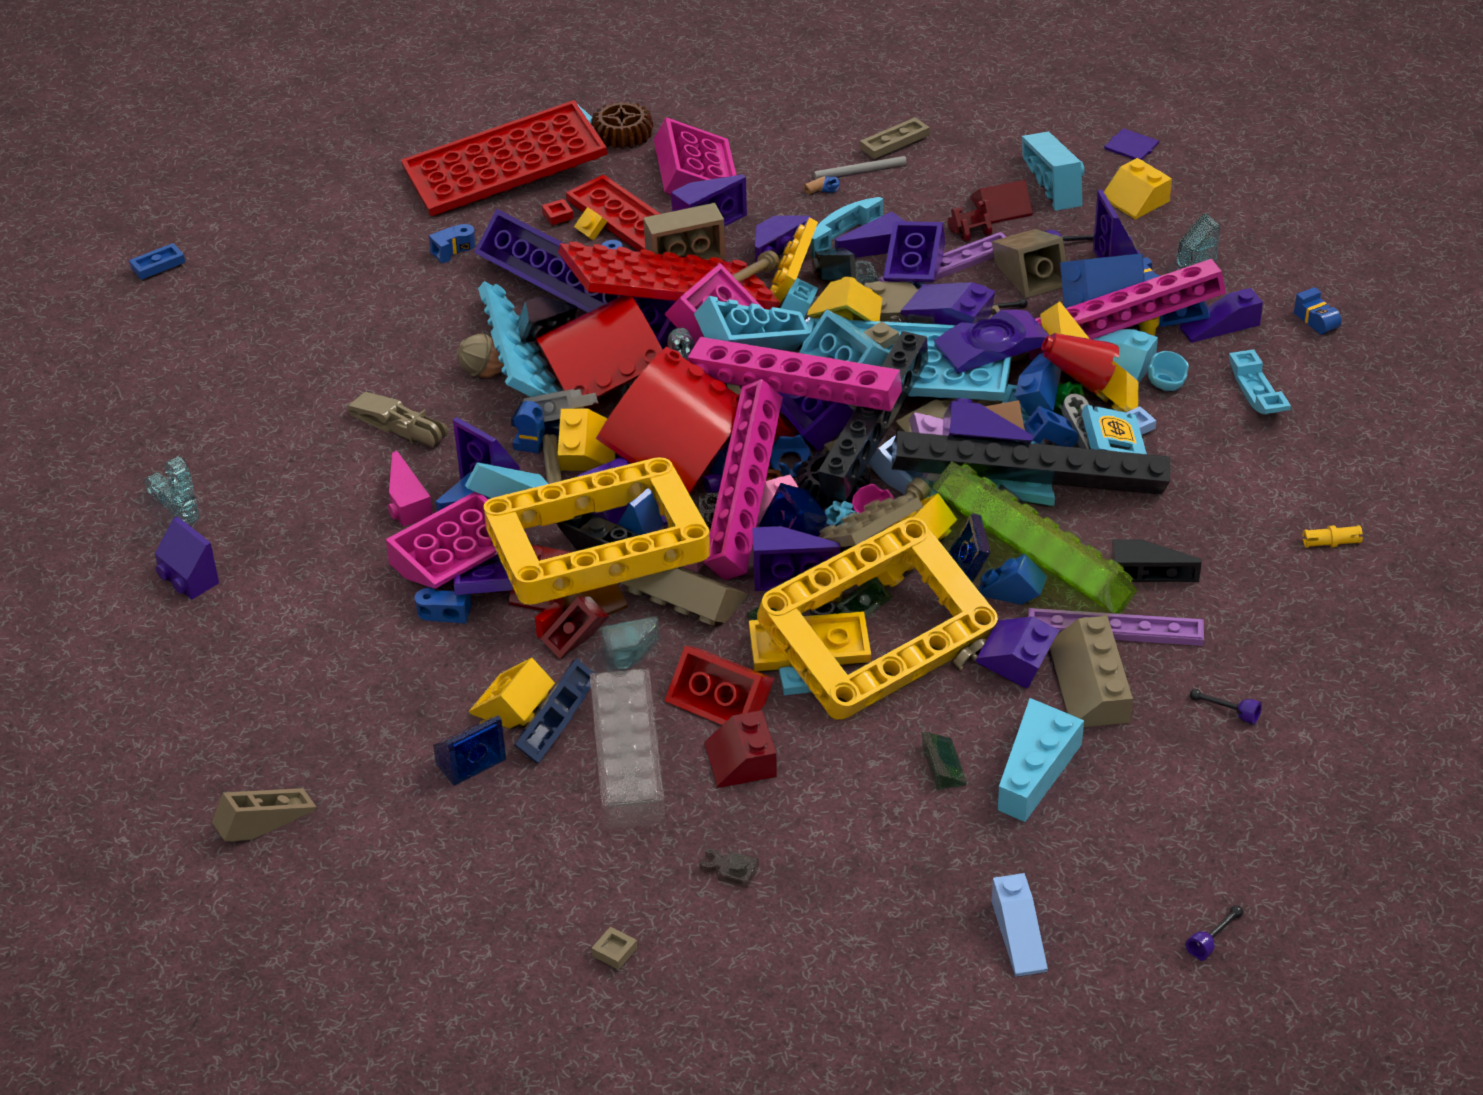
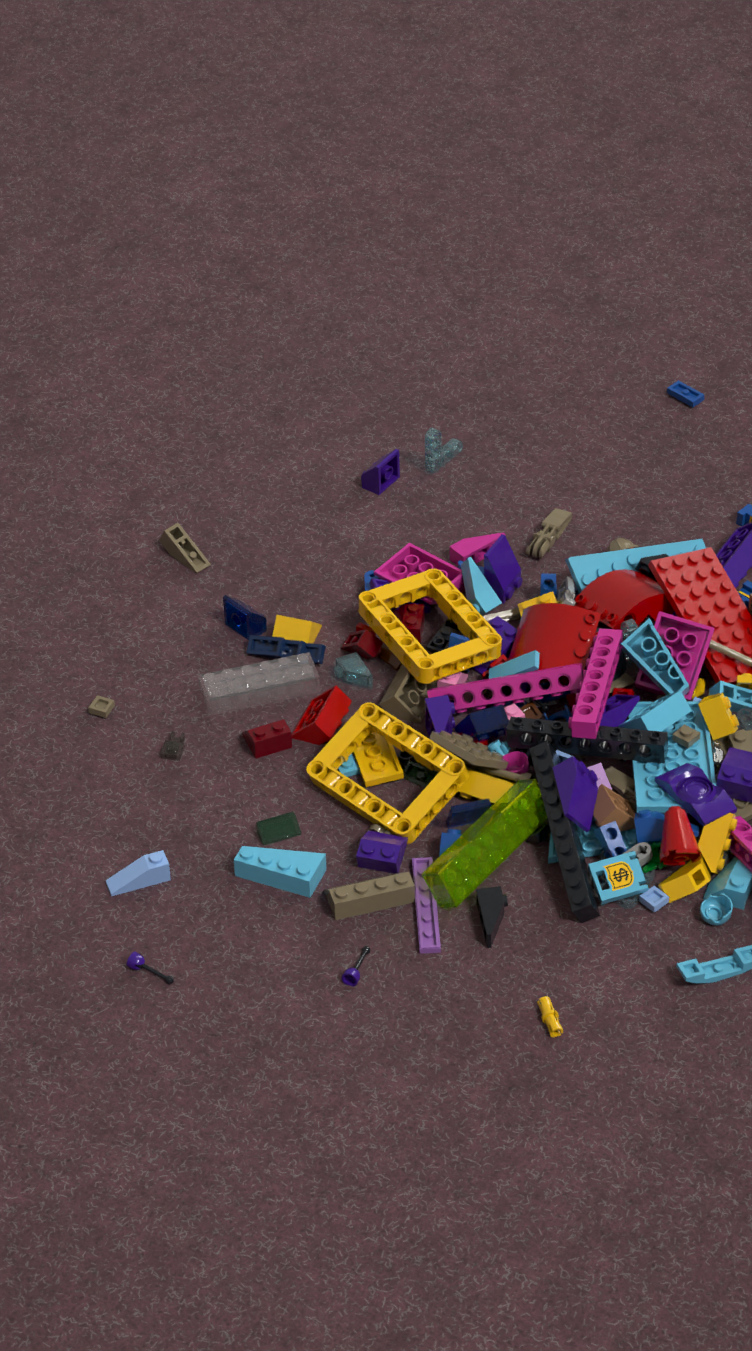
camera: 80 degrees right, 0 degrees up
none -> medium azure tile [489,650,540,679]

